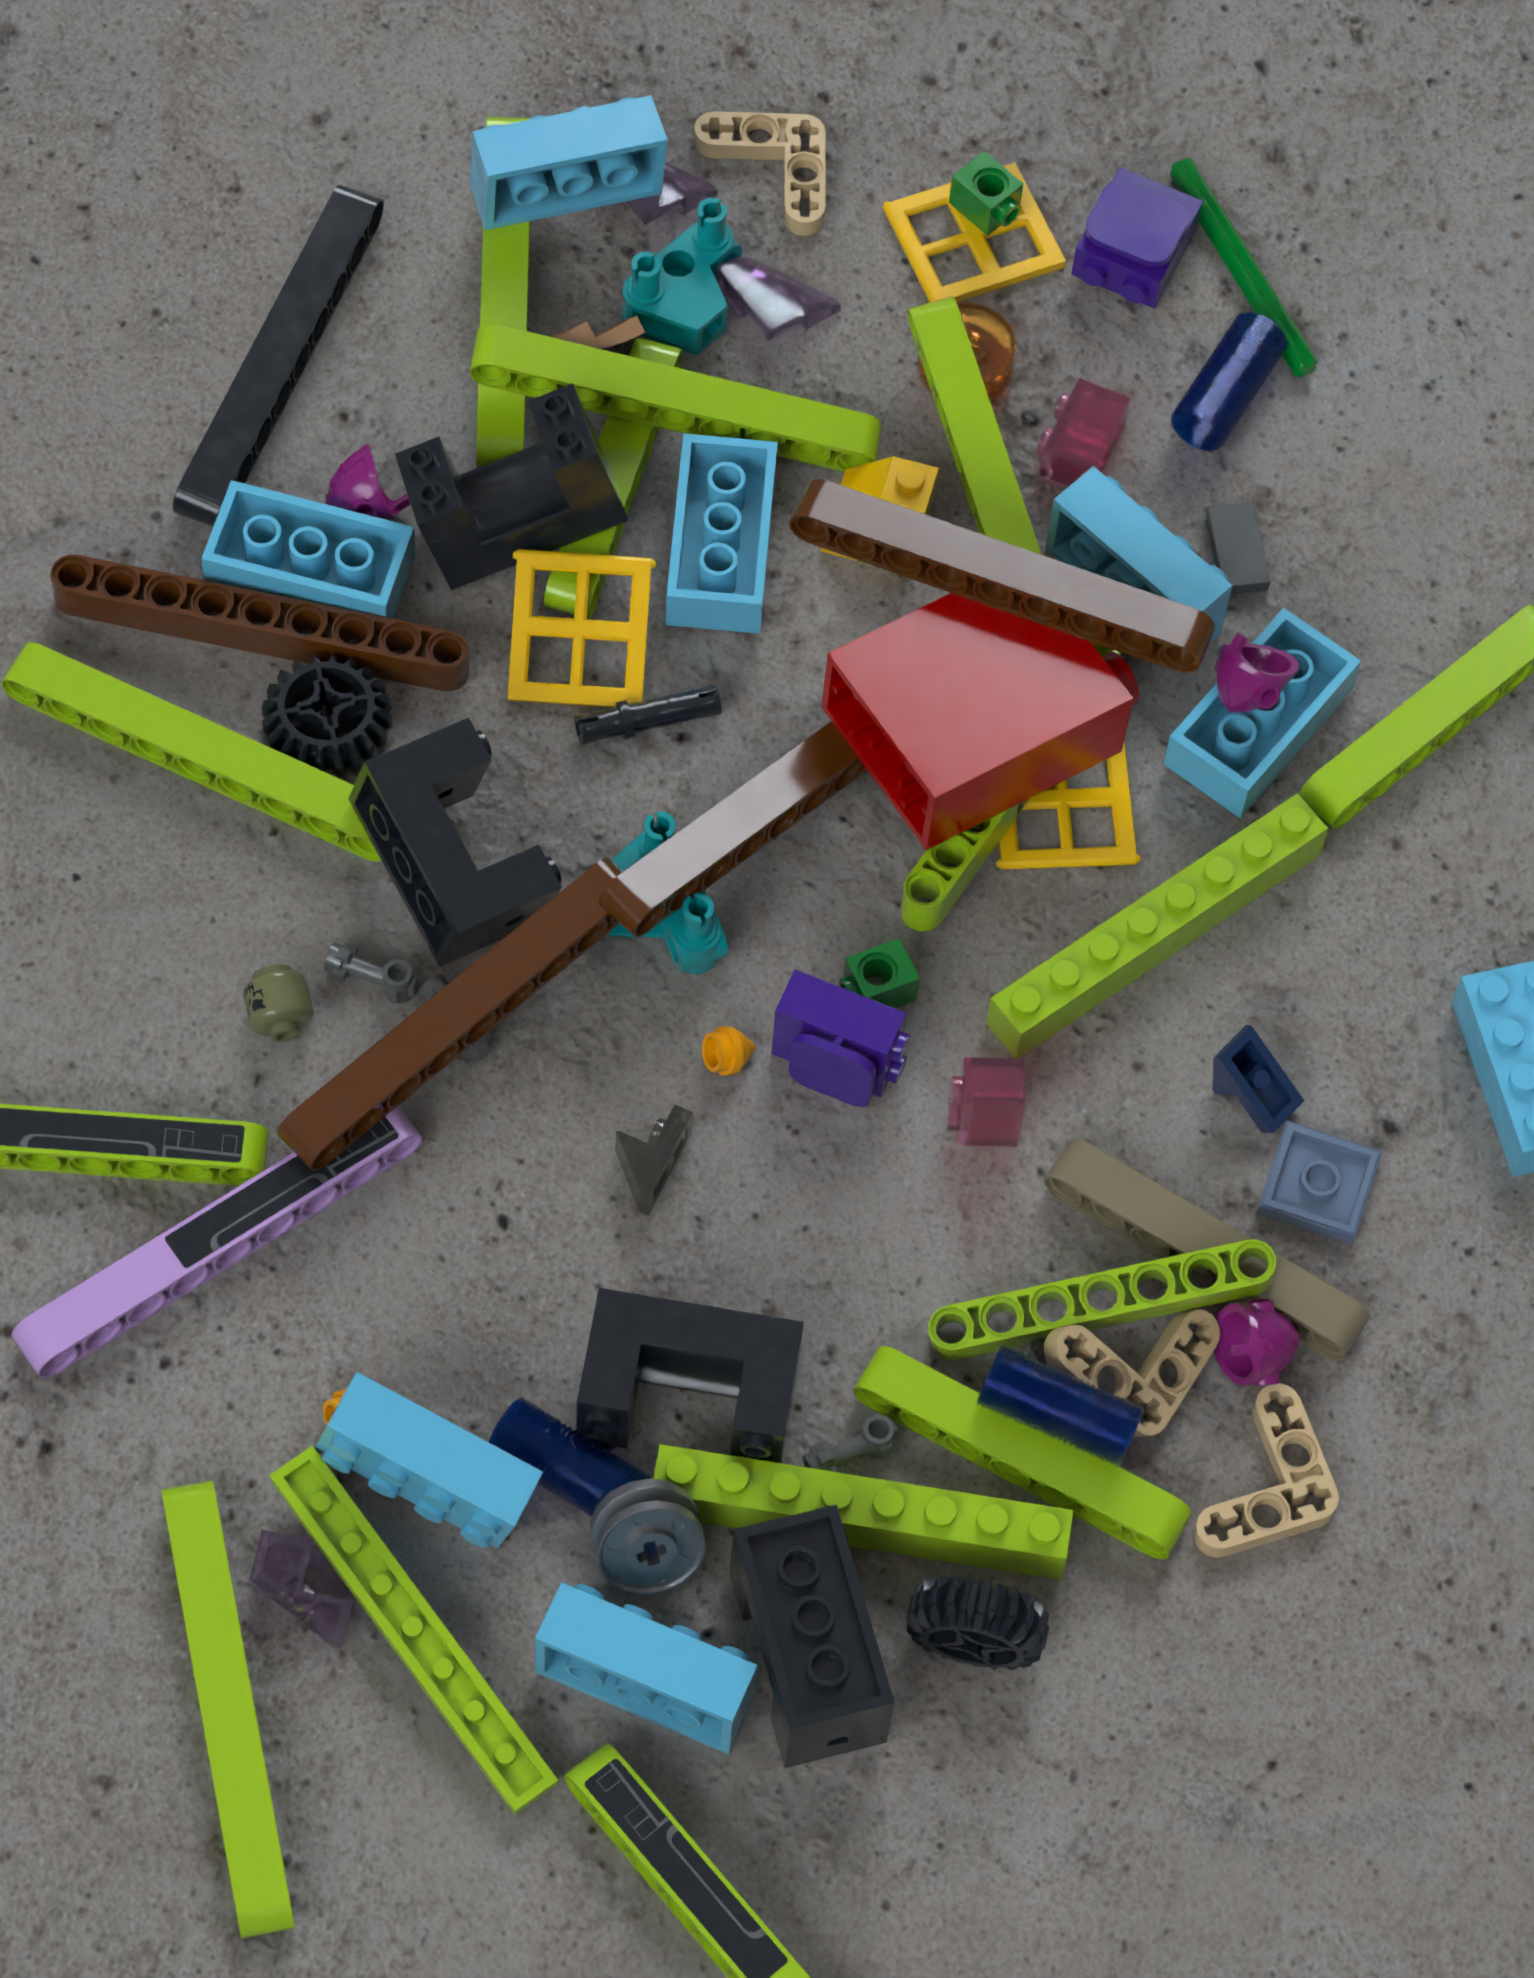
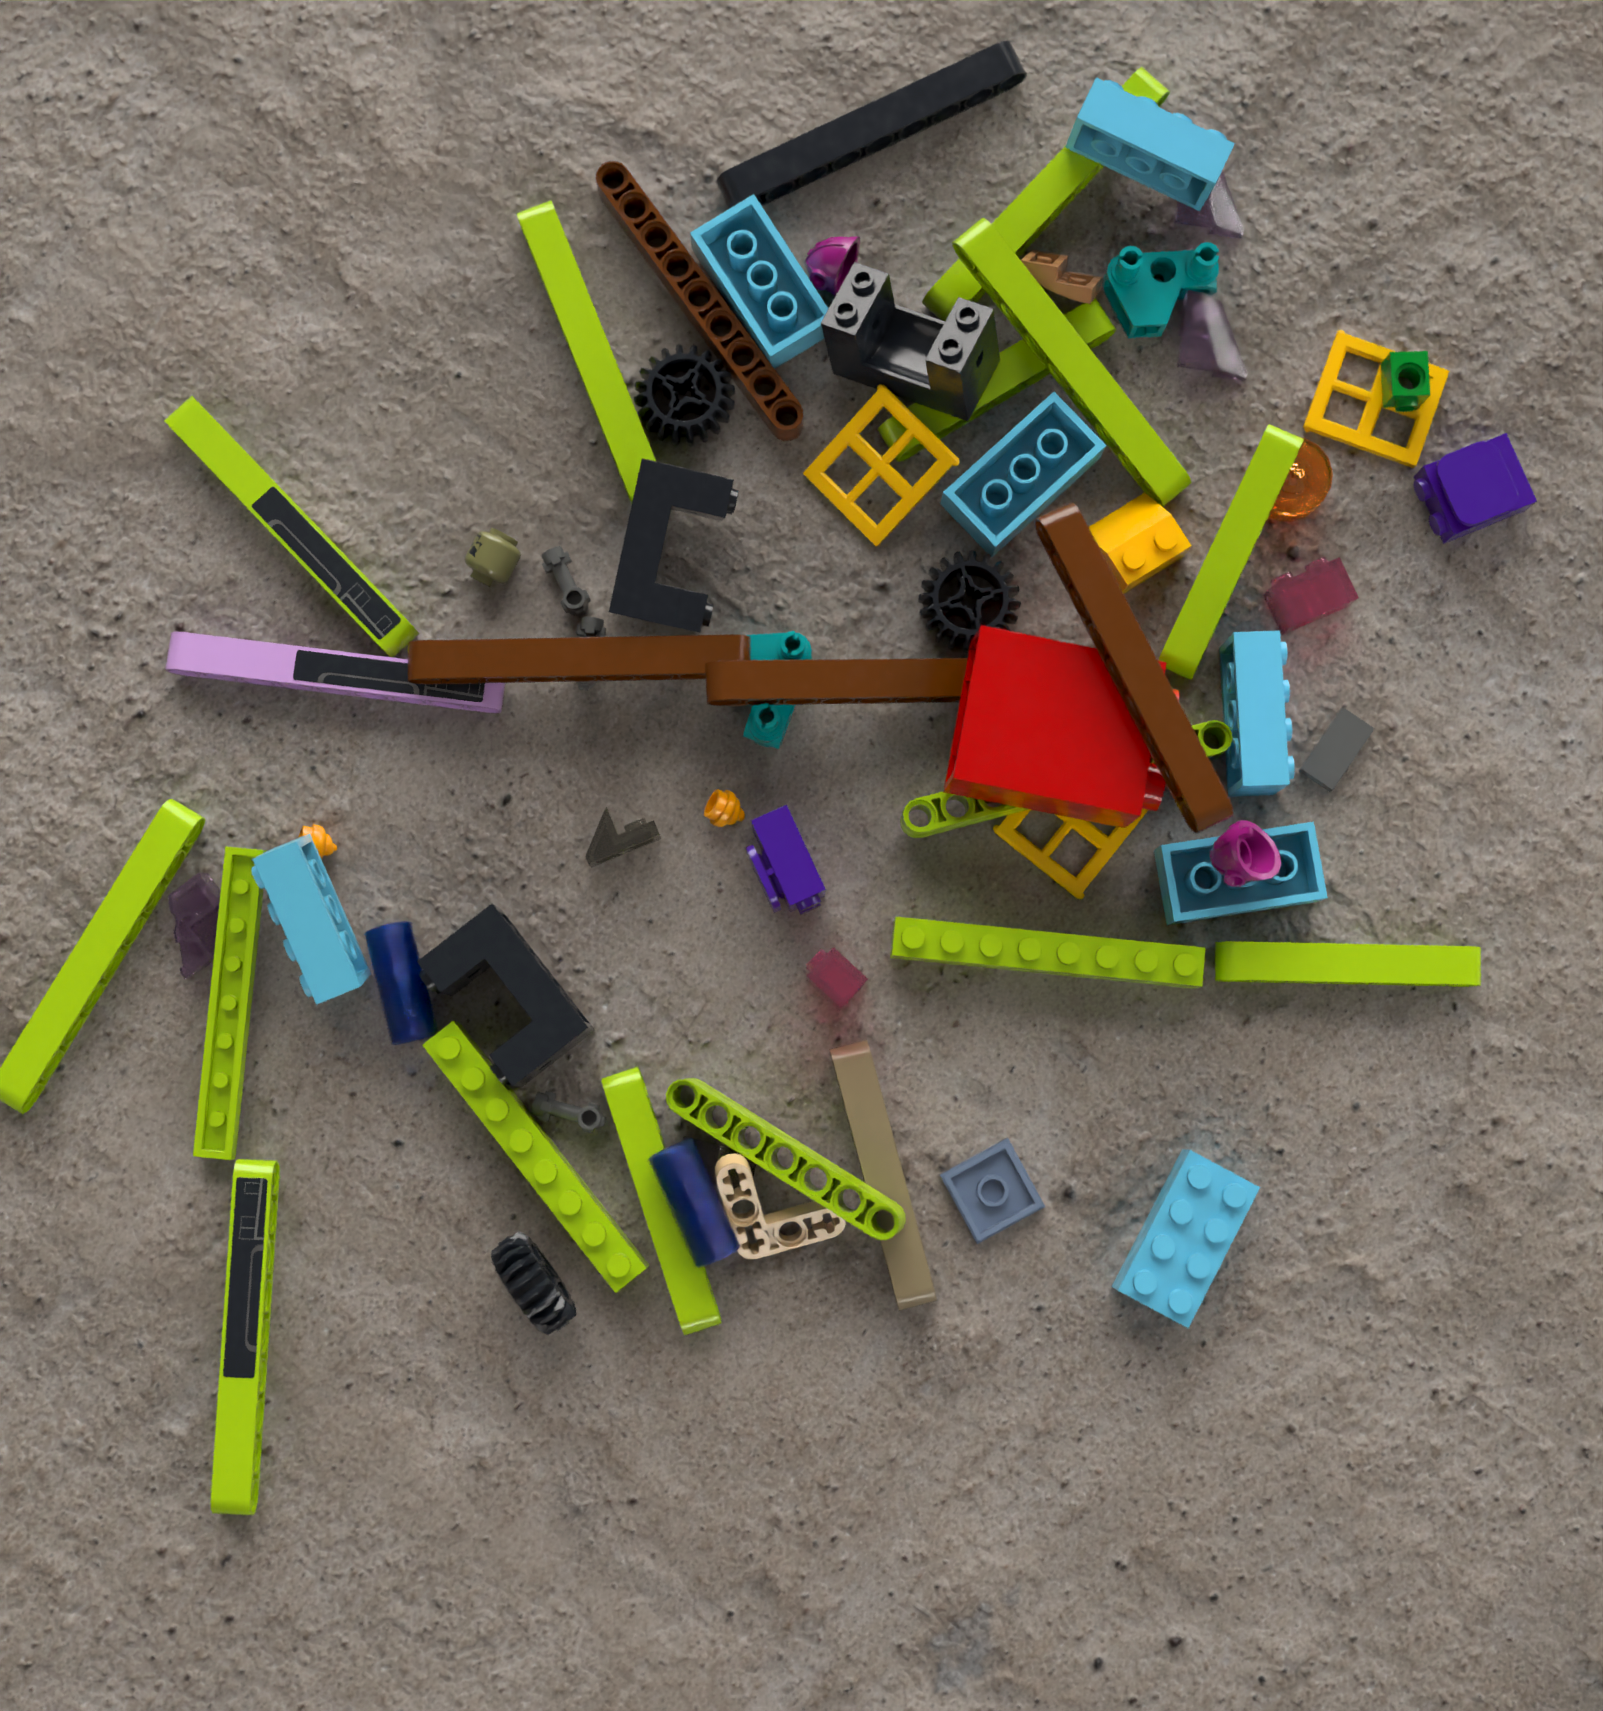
camera: 45 degrees right, 20 degrees up
medium azure brick [535,1582,758,1754] -> none
black pin [574,684,722,745] -> none
flat silver wheel [590,1479,706,1595] -> none
tan beam [694,111,826,236] -> none
black piece [729,1504,895,1768] -> none
green brick [839,938,920,1008] -> none
green axle [1170,158,1317,378] -> none
clear blue piece [1170,312,1288,451] -> none
tan beam [1193,1383,1339,1558] -> none
dark blue slope [1212,1025,1305,1133] -> none
magenta helmet [1214,1299,1300,1386] -> none
none -> black gear [918,550,1021,653]

